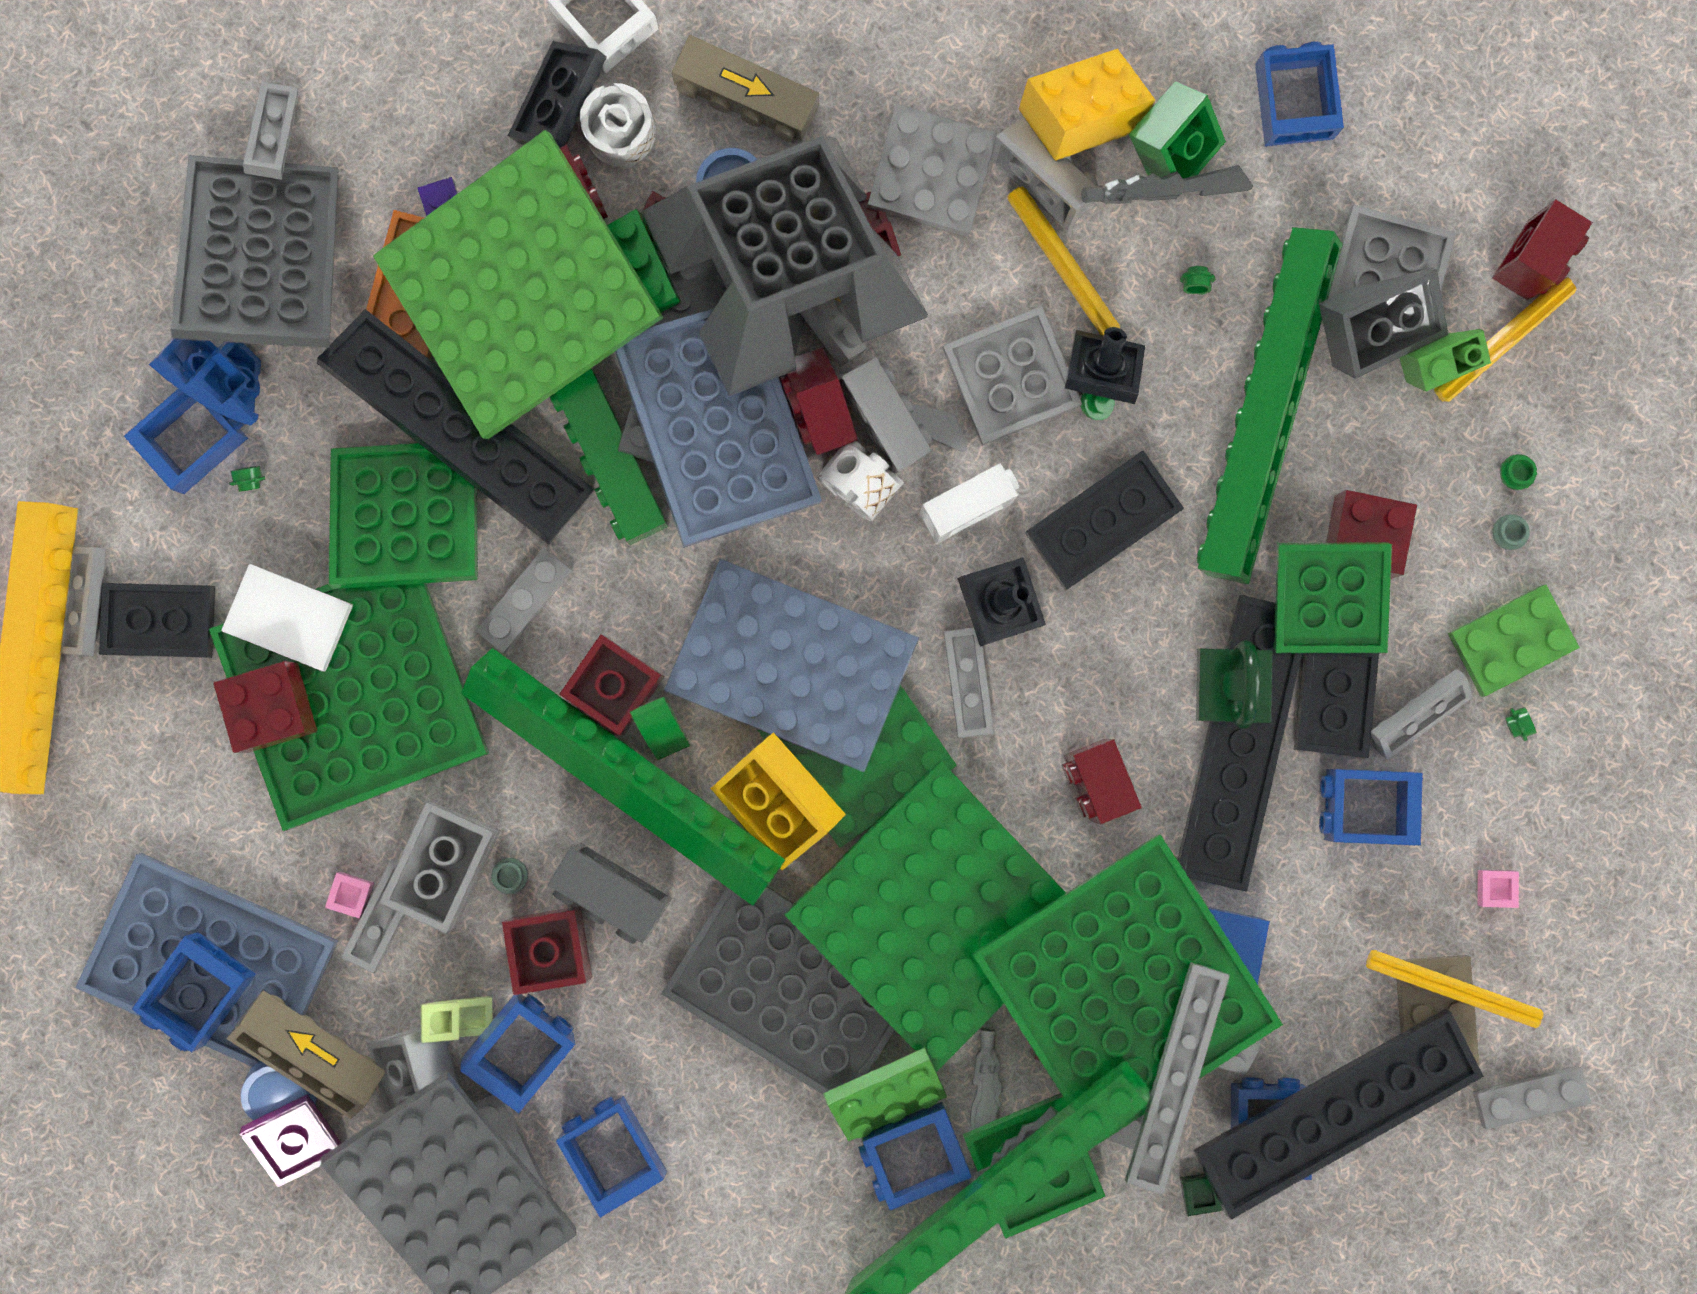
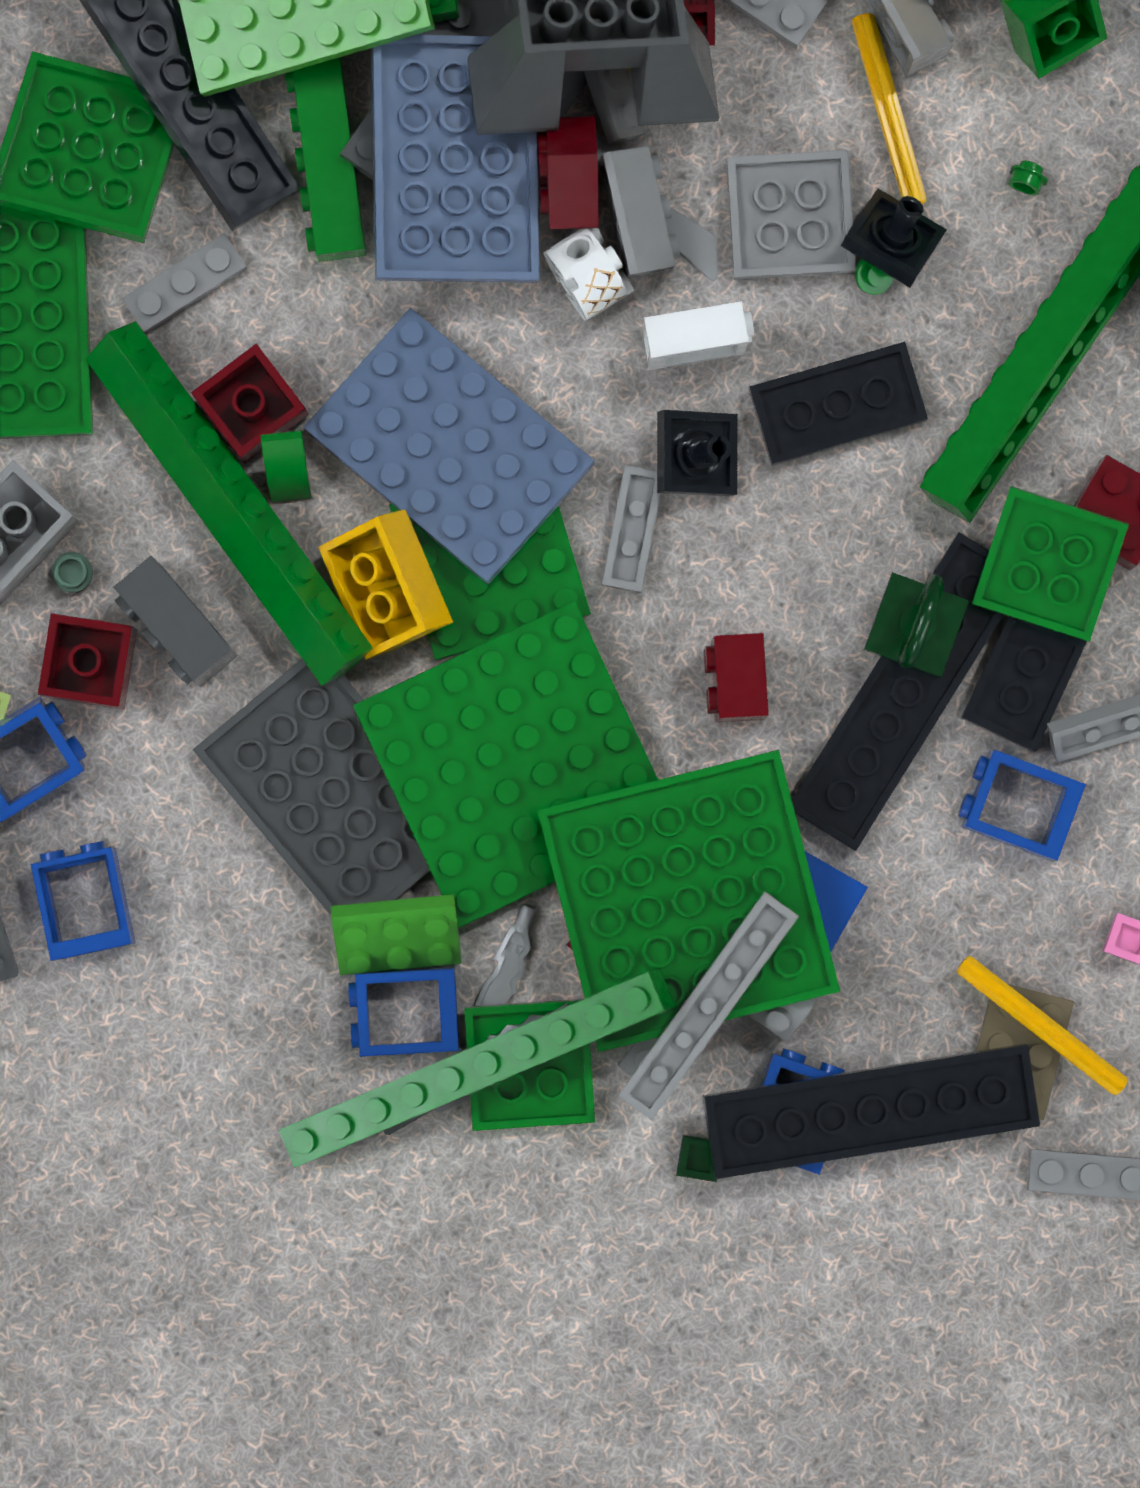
camera: 20 degrees right, 0 degrees up
dark grey sword [1081,165,1253,204] -> none

